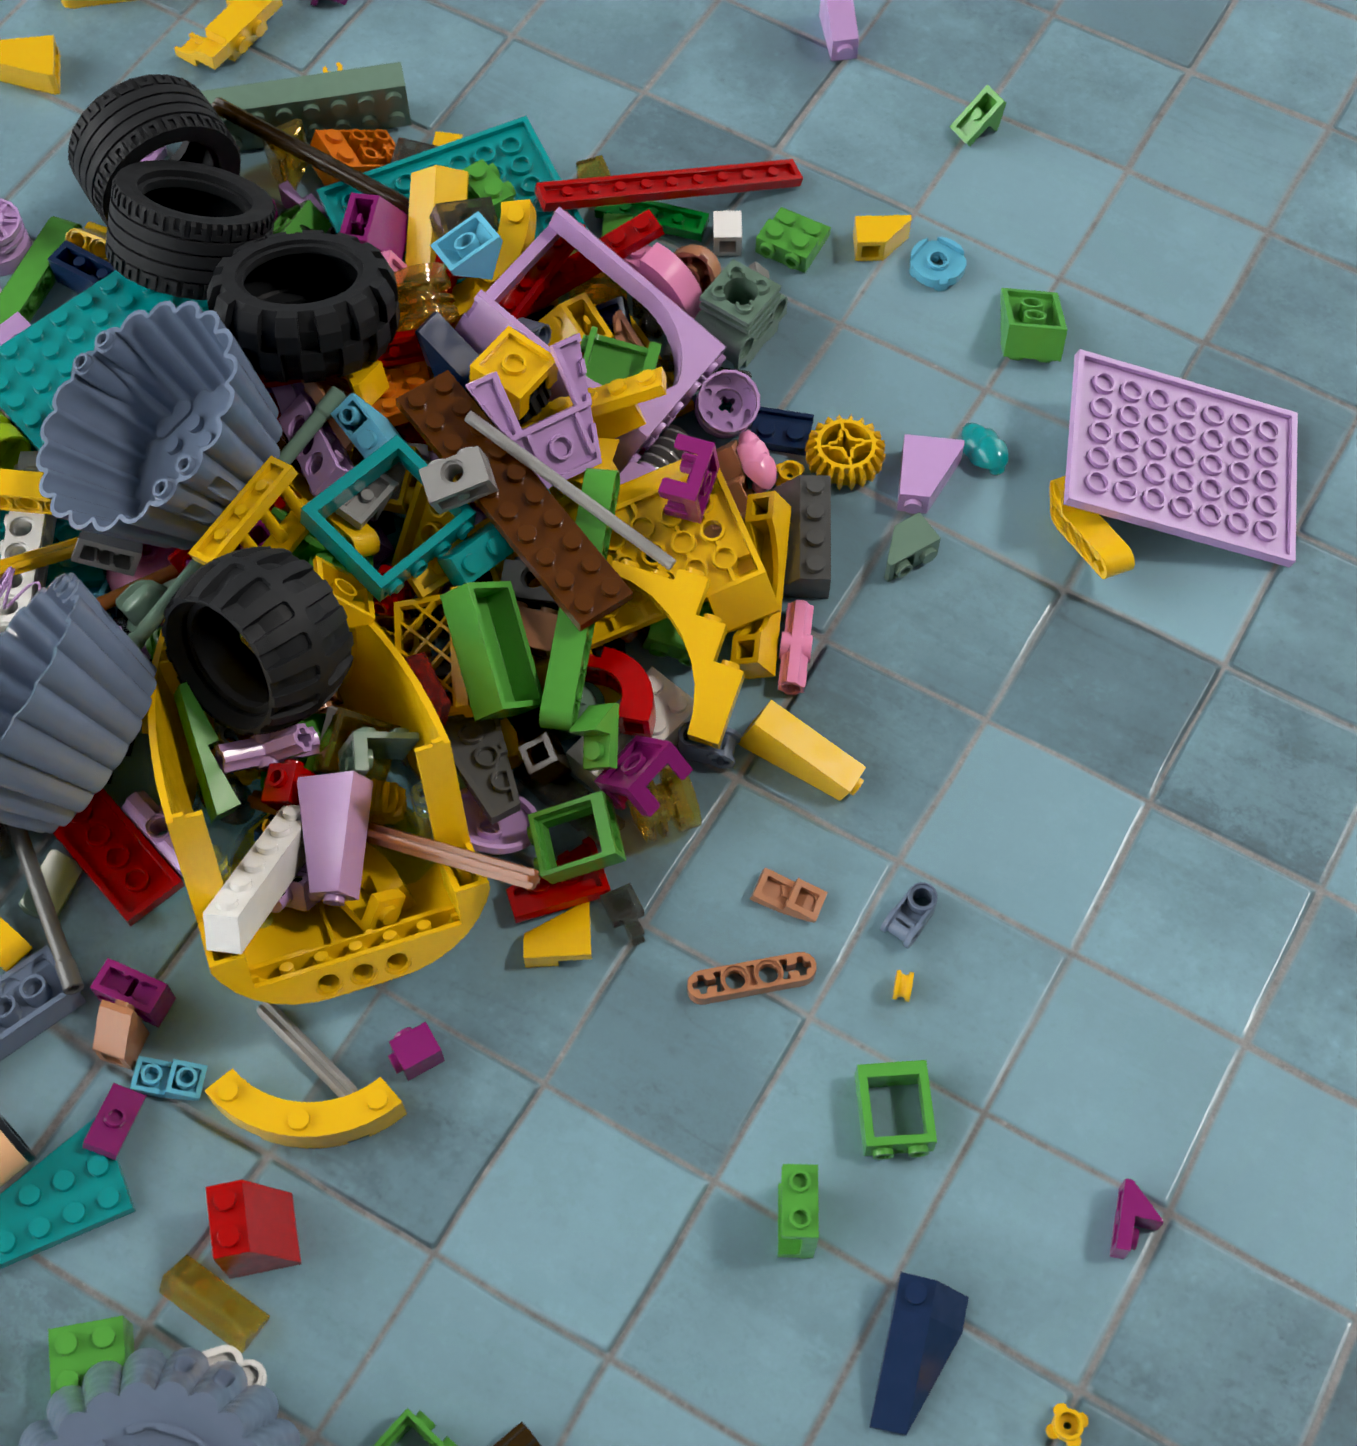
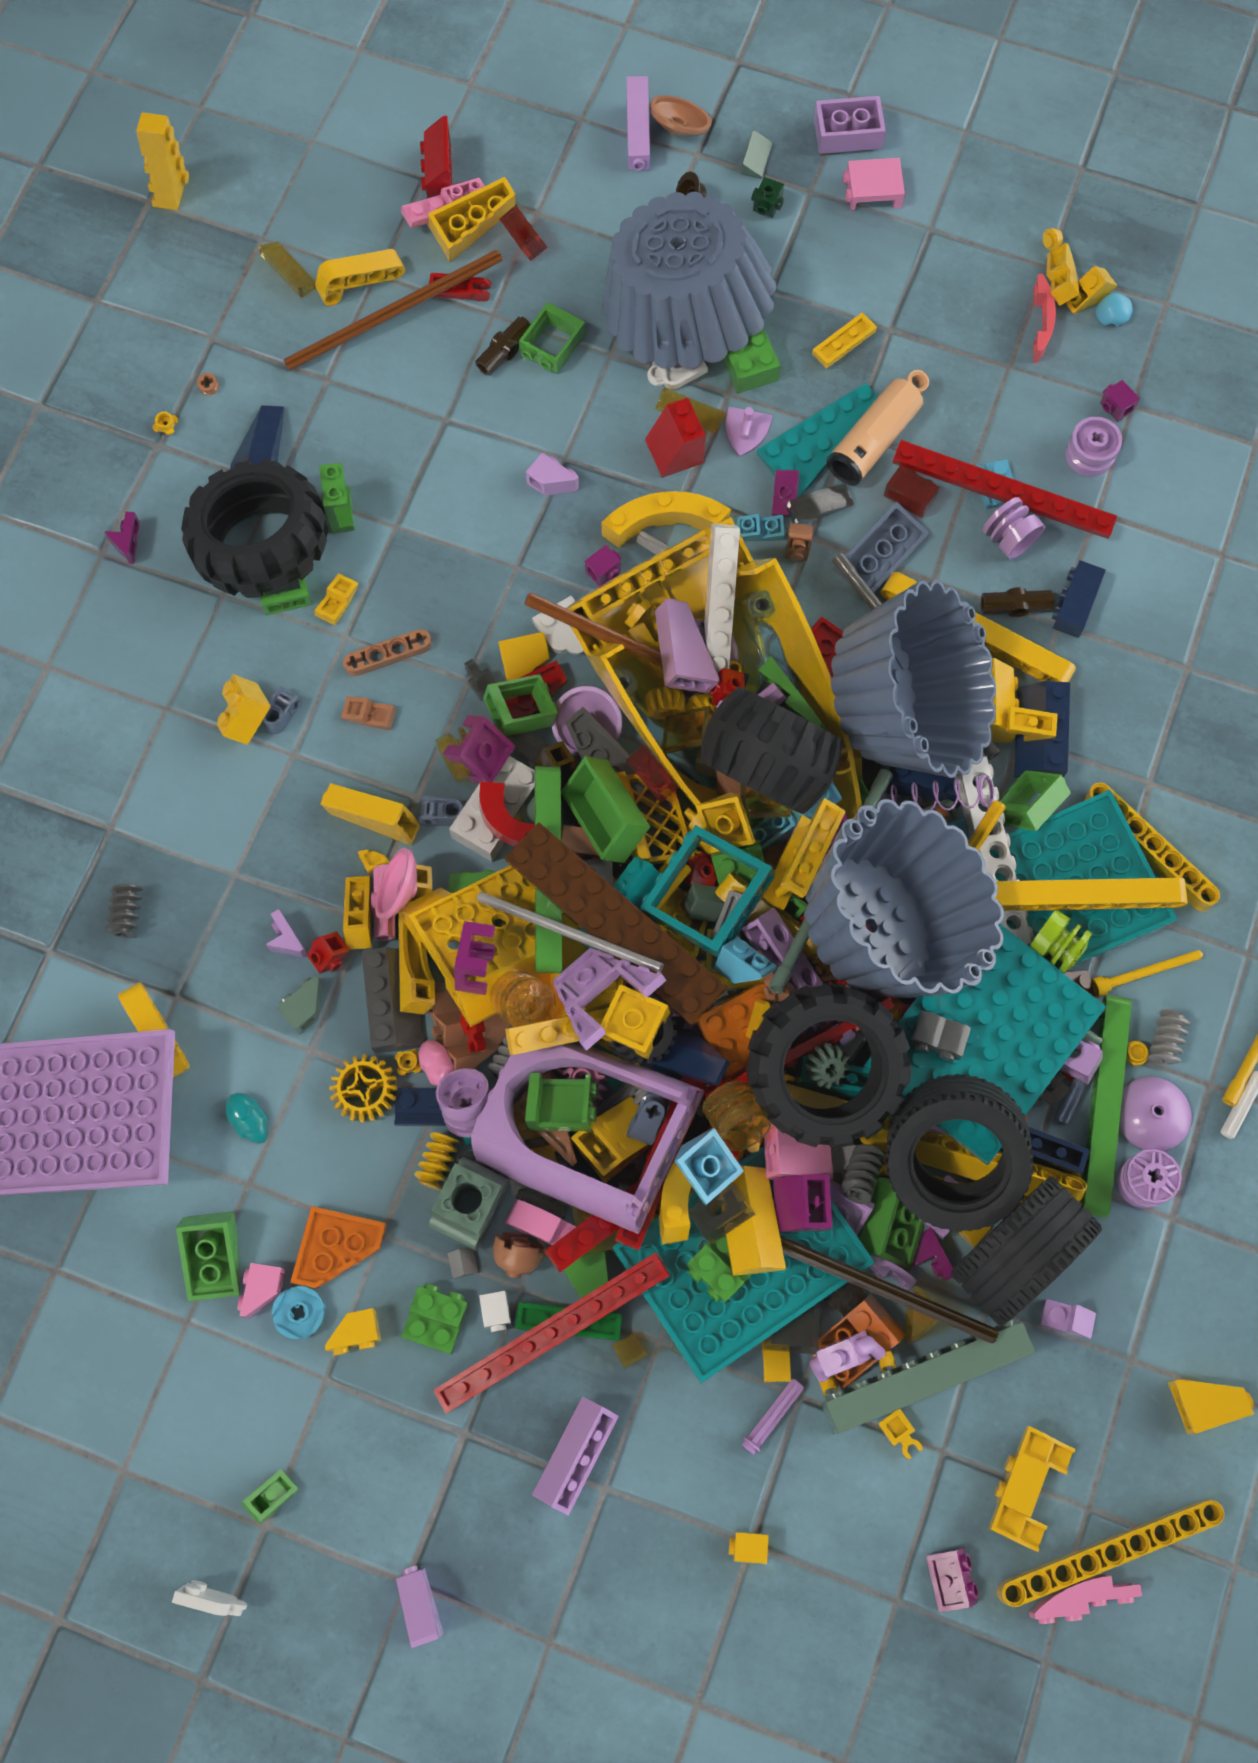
camera: 170 degrees right, 10 degrees up
magenta brick [90,958,176,1028] -> none
sand green bracket [338,727,420,777] -> none
light grey brick [418,446,499,514] -> none
bright green slope [569,703,619,771] -> none
yellow arch [611,559,745,749] -> none
yellow bush [892,969,914,1002] -> none
lavender slope [897,434,965,514] -> none
none -> dark grey piece [105,884,143,938]
none -> white plate [172,1580,247,1616]
none -> black tyre [181,460,329,598]
none -> yellow brick [217,674,271,745]
none -> bright pink slope [237,1263,286,1318]
none -> lavender slope [266,909,307,958]
none -> orange plate [290,1206,387,1289]
none -> red brick [306,931,350,974]
none -> yellow slope [314,573,359,626]
none -> yellow slope [343,876,372,950]
none -> yellow tile [357,850,390,875]
none -> bright pink dish [375,848,418,920]
none -> yellow piece [414,1132,459,1191]
none -> clear yellow wheel [490,970,556,1027]
none -> lavender slope [526,453,579,495]
none -> white plate [532,596,584,655]
none -> lavender brick [532,1396,619,1516]
none -> sand green brick [683,883,725,922]
none -> lavender shield [726,407,772,457]
none -> yellow brick [728,1532,769,1564]
none -> lavender axle [741,1379,804,1455]
none -> clear smoke slope [785,483,854,524]
none -> lavender torso [810,1330,896,1396]

